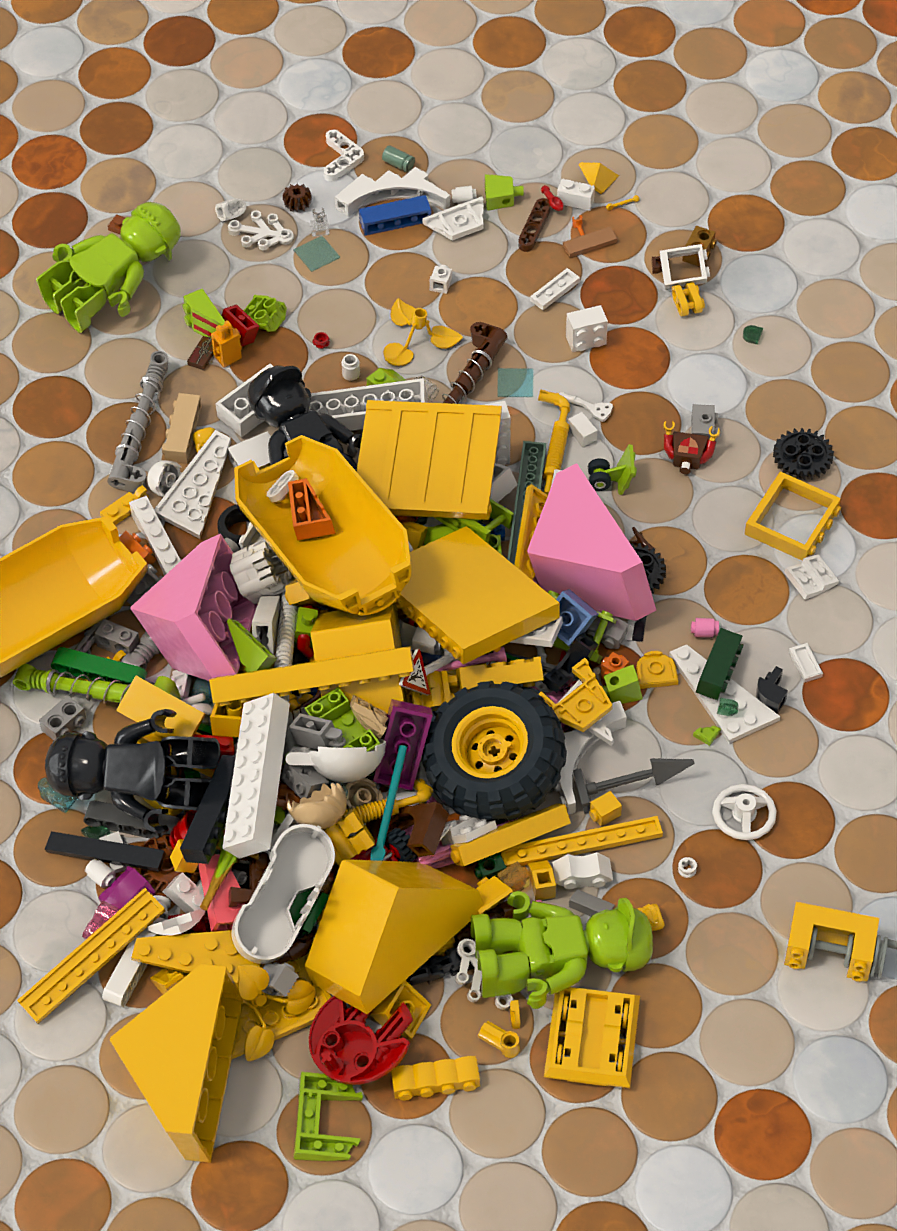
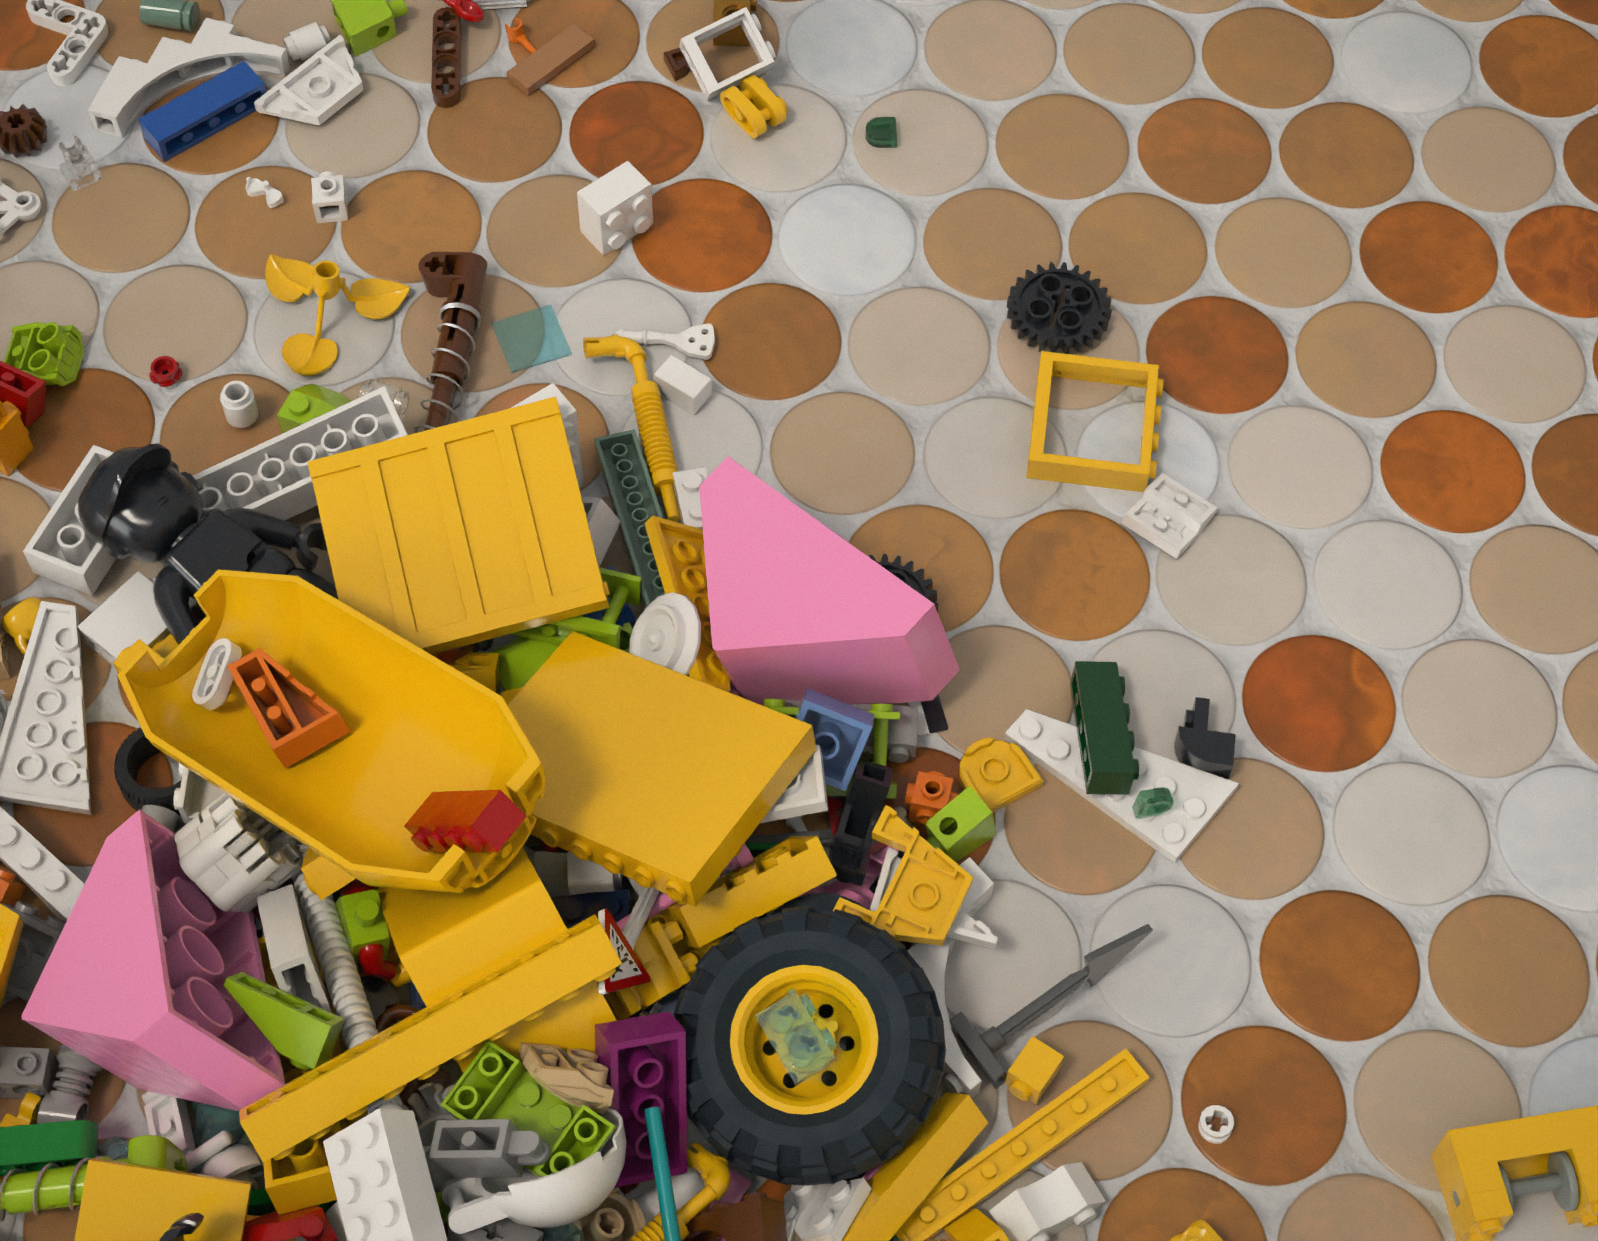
camera: 25 degrees left, 5 degrees up
clear light blue piece [293,236,340,272] -> none
white plate [530,268,580,310] -> none
plate [588,444,637,495] -> none
reddish brown bar [630,527,654,551] -> none
torso [663,421,720,475] -> none
light grey brick [691,404,718,439] -> none
bright pink brick [691,618,719,638] -> none
lime tile [693,726,721,746] -> none
white piece [712,784,777,841] -> none
white tile [789,643,823,683] -> none
none -> white piece [245,177,284,208]
none -> red brick [404,790,527,853]
none -> white piece [629,592,701,676]
none -> clear light blue bracket [755,988,838,1086]

